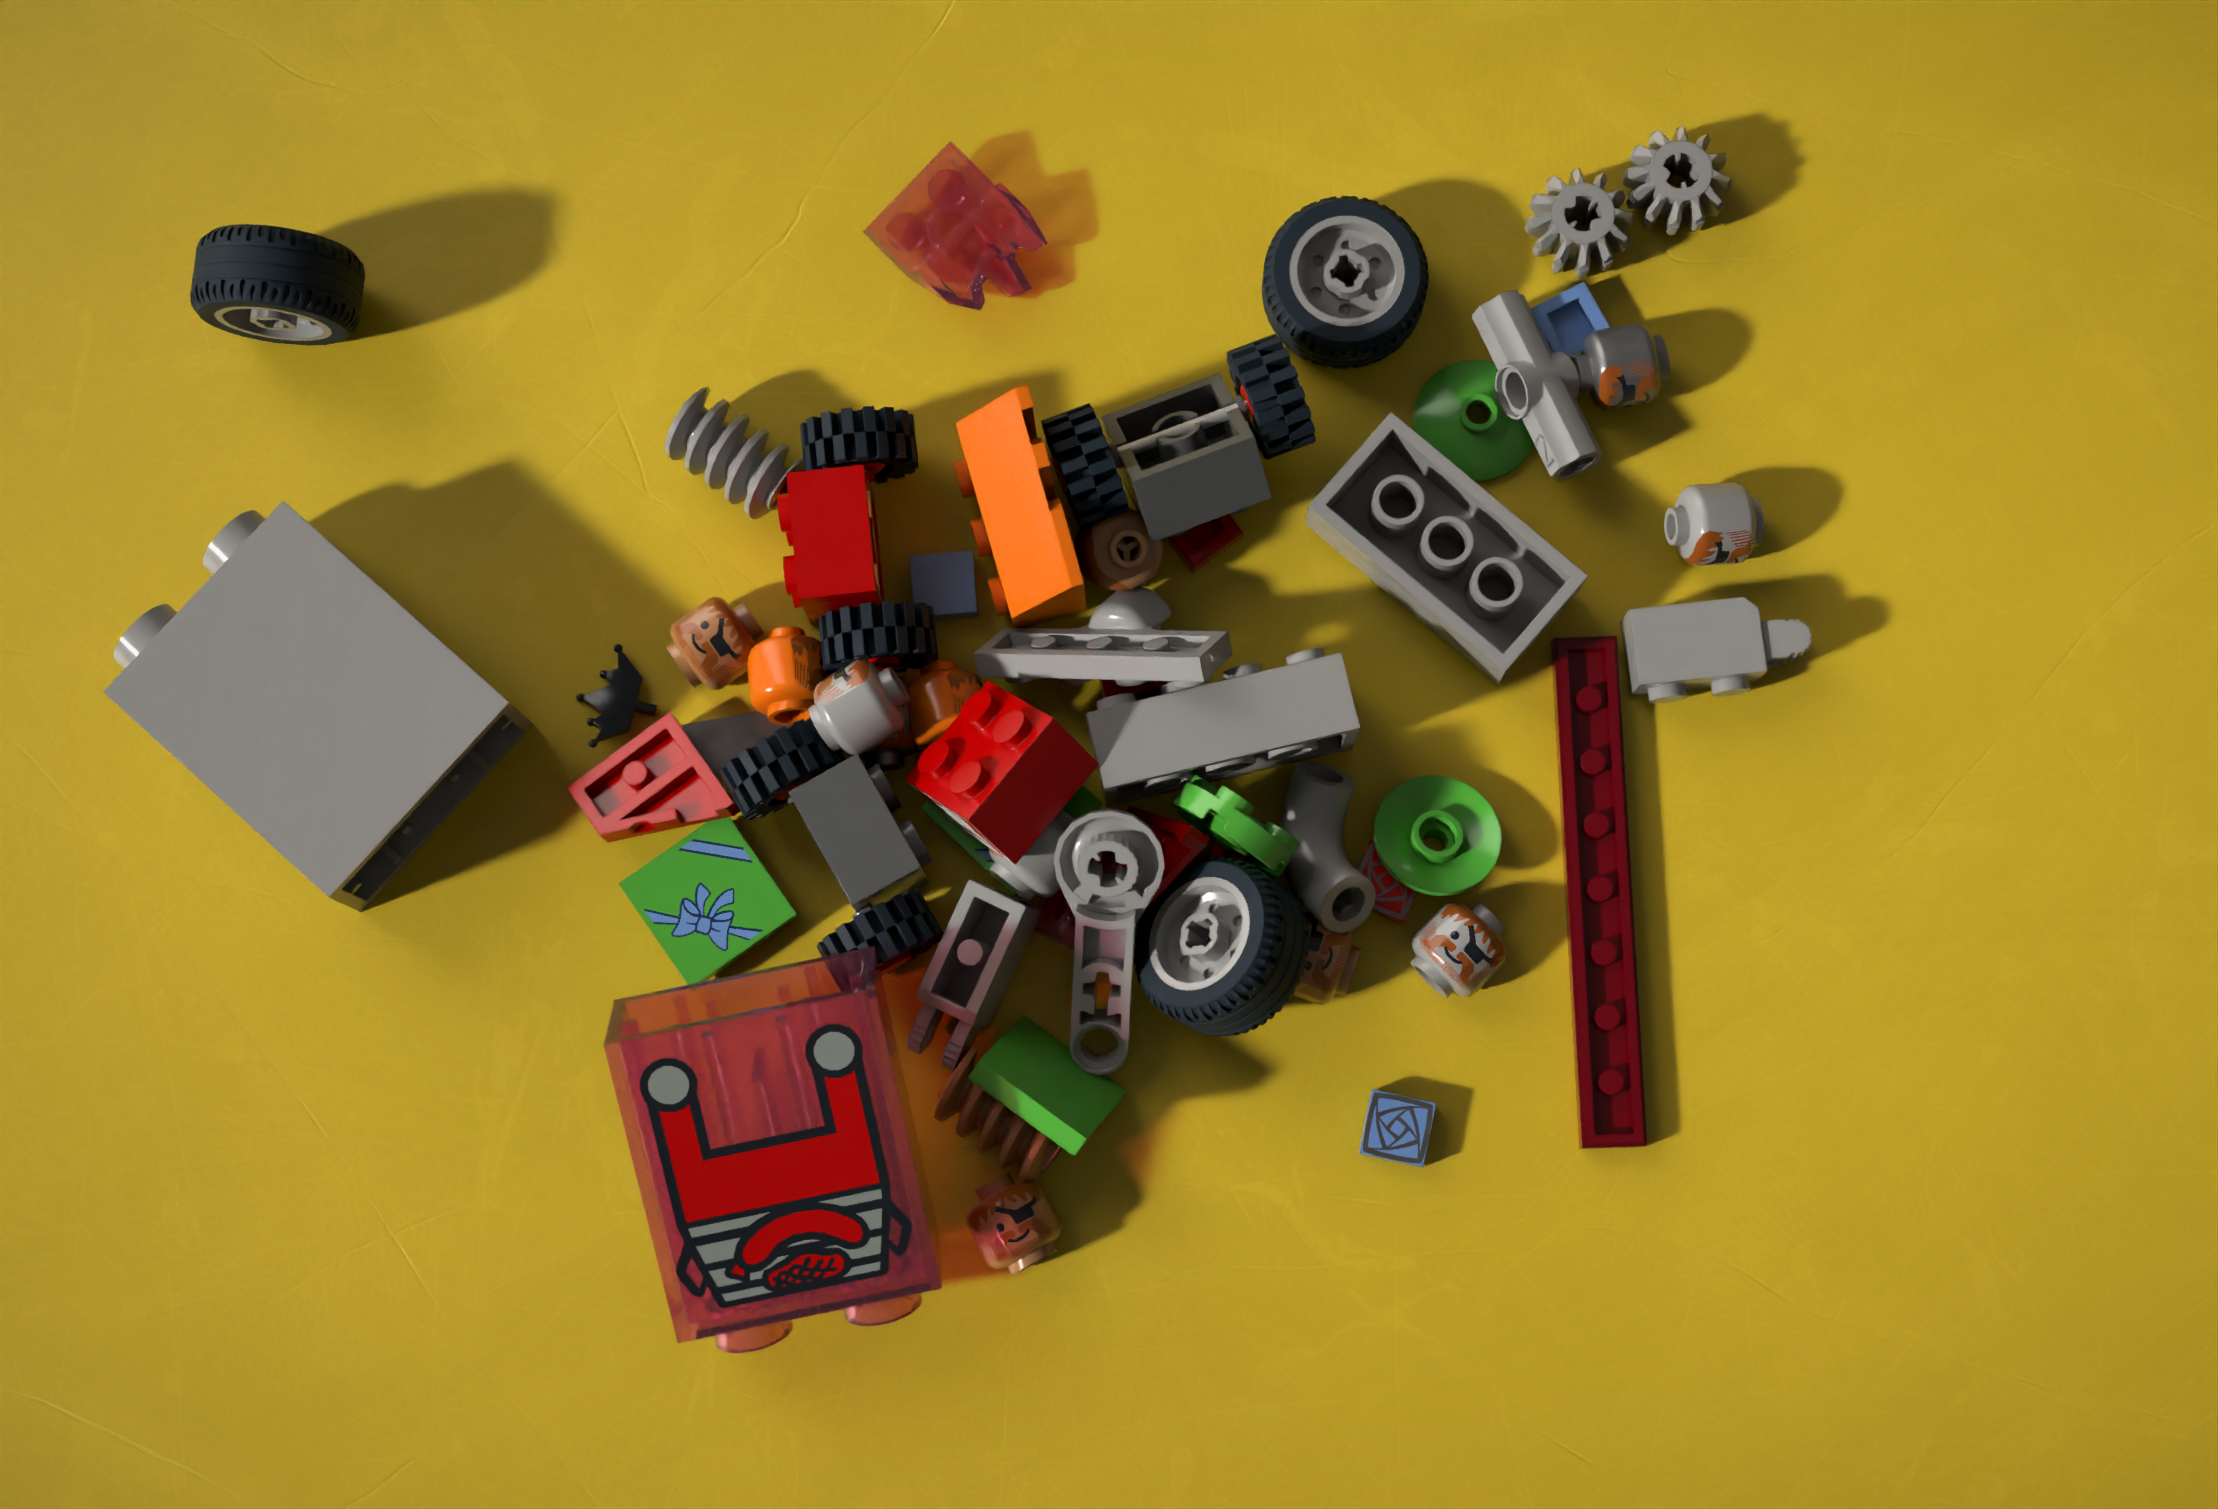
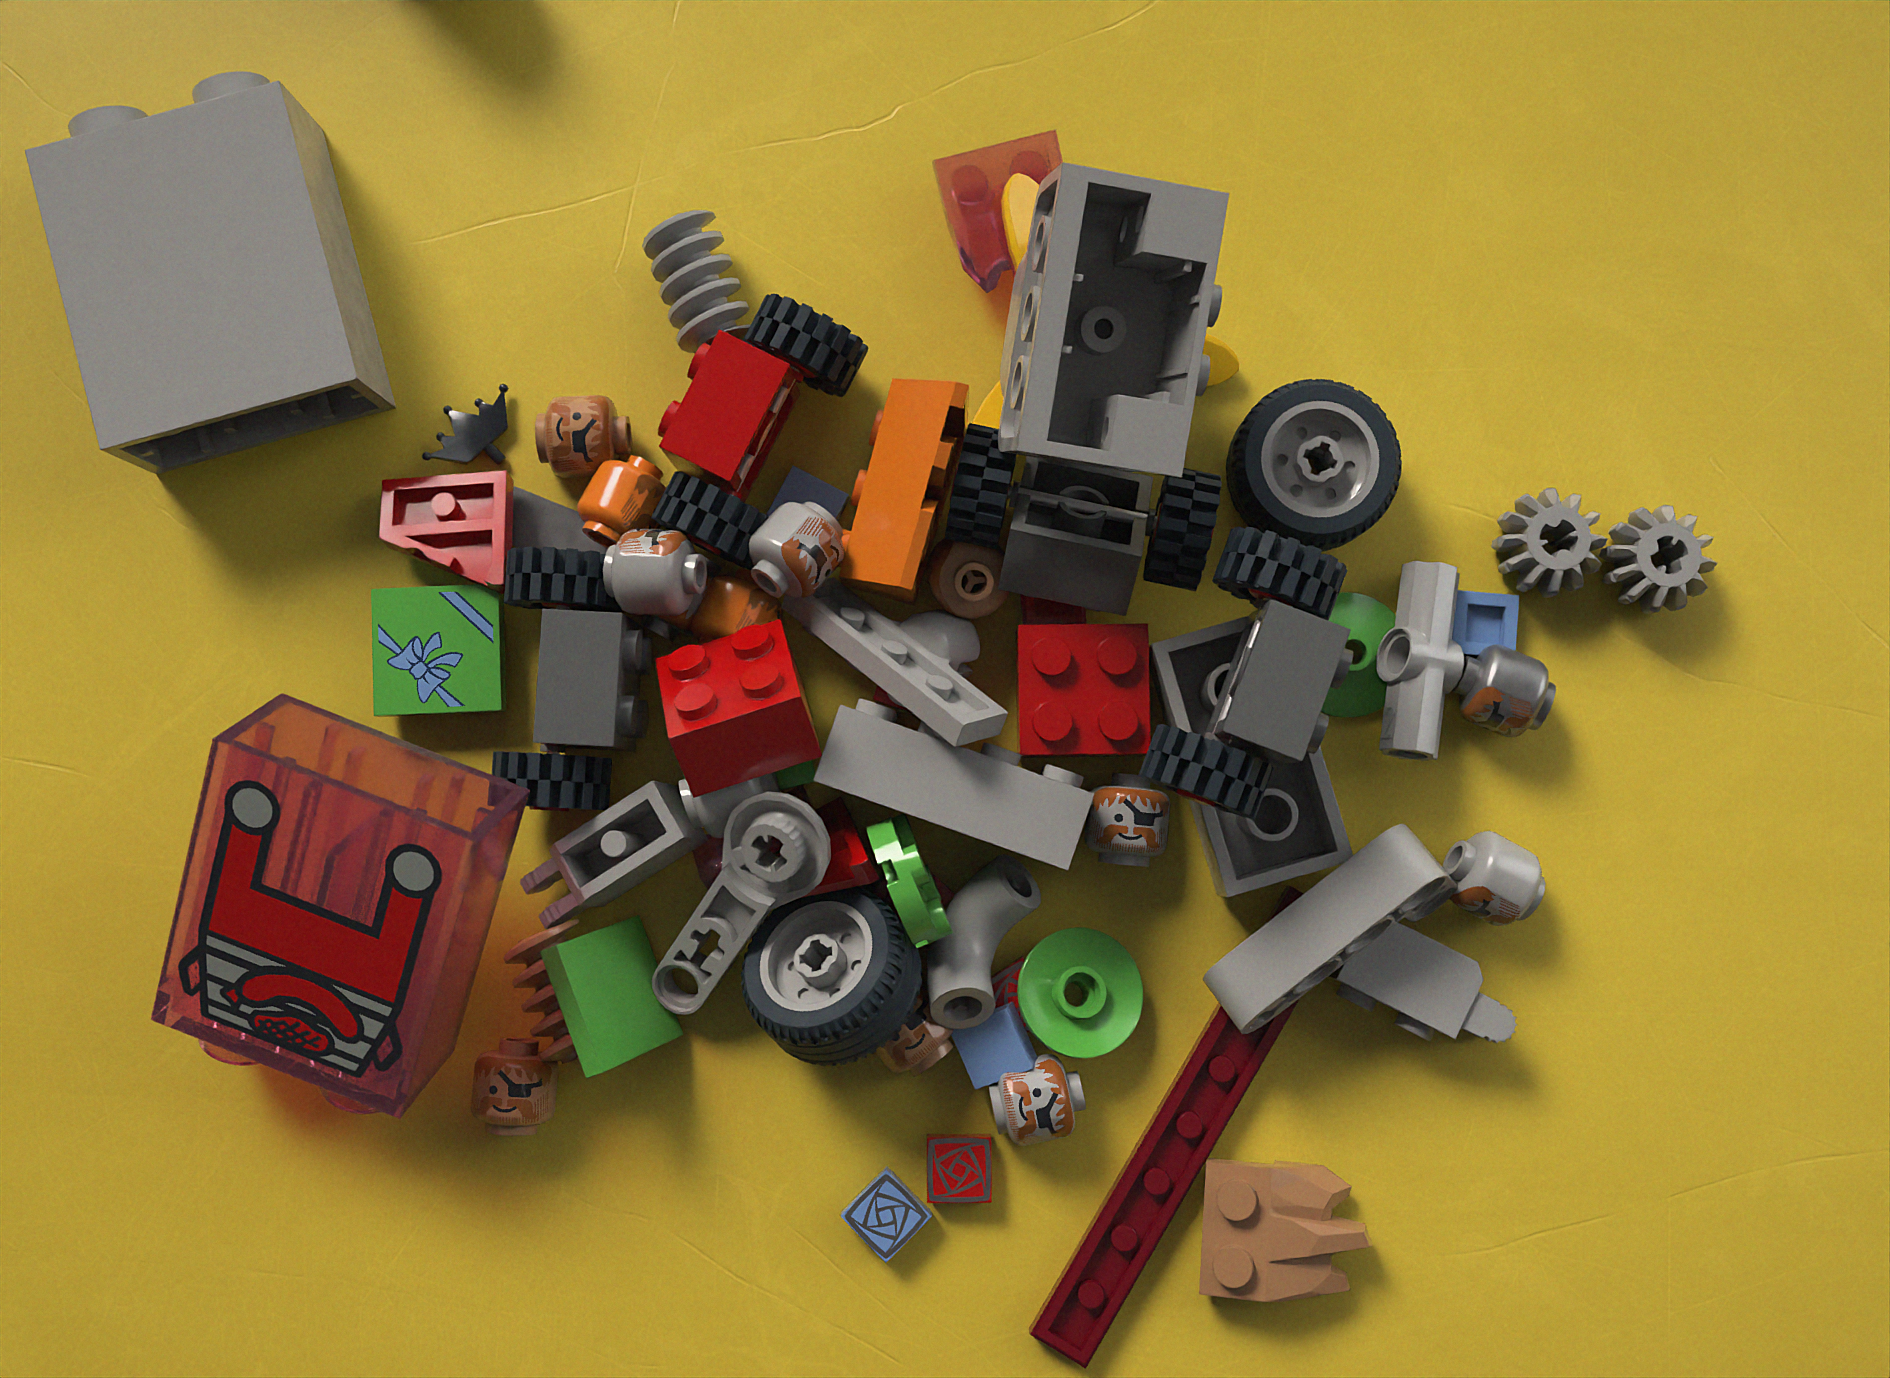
camera: 30 degrees right, 5 degrees up
none -> light grey head [748,501,844,599]
none -> tile [927,1133,992,1203]
none -> medium blue tile [952,1002,1037,1090]
none -> light grey brick [961,162,1240,477]
none -> red brick [1015,623,1151,758]
none -> head [1084,773,1171,867]
none -> brick [1139,526,1353,819]
none -> medium nougat plate [1199,1158,1373,1302]
none -> light grey beam [1203,824,1458,1034]

